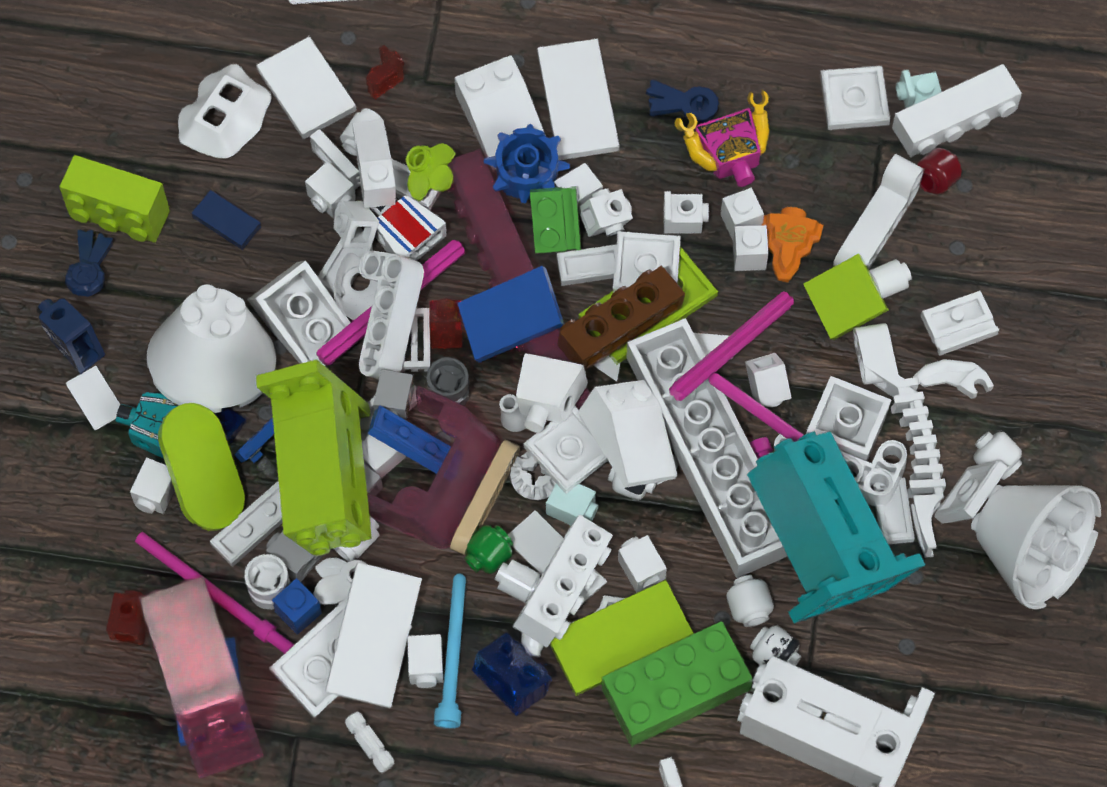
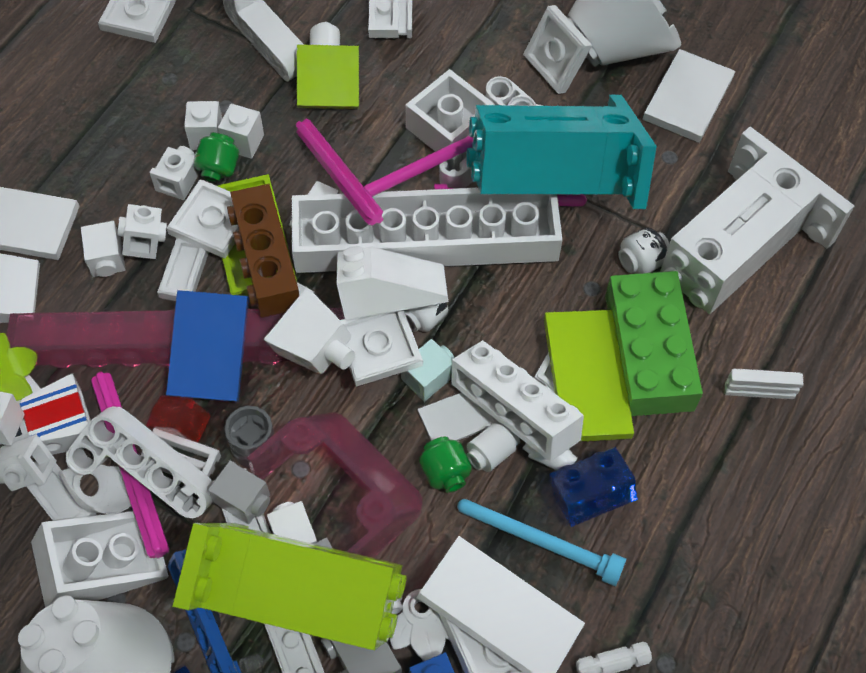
camera: 70 degrees left, 5 degrees down
blue tile [367,406,462,481] -> none
white brick [407,634,444,688] -> none
tan beam [450,439,521,556] -> none
blue brick [484,124,570,203] -> none
white cone [499,394,527,432] -> none
white gear [510,452,556,500] -> none
bright green plate [530,186,581,253] -> none
white brick [618,535,667,593] -> none
dark blue piece [646,80,719,123] -> none
torso [675,90,769,187] -> none
white head [726,575,774,627] -> none
white brick [745,353,791,407] -> none
orange rock [761,207,824,282] -> none
white piece [853,323,946,558] -> none
white piece [913,359,994,399] -> none
white head [973,431,1022,480] -> none
none -> green head [193,132,239,183]
none -> white tile [643,49,735,143]

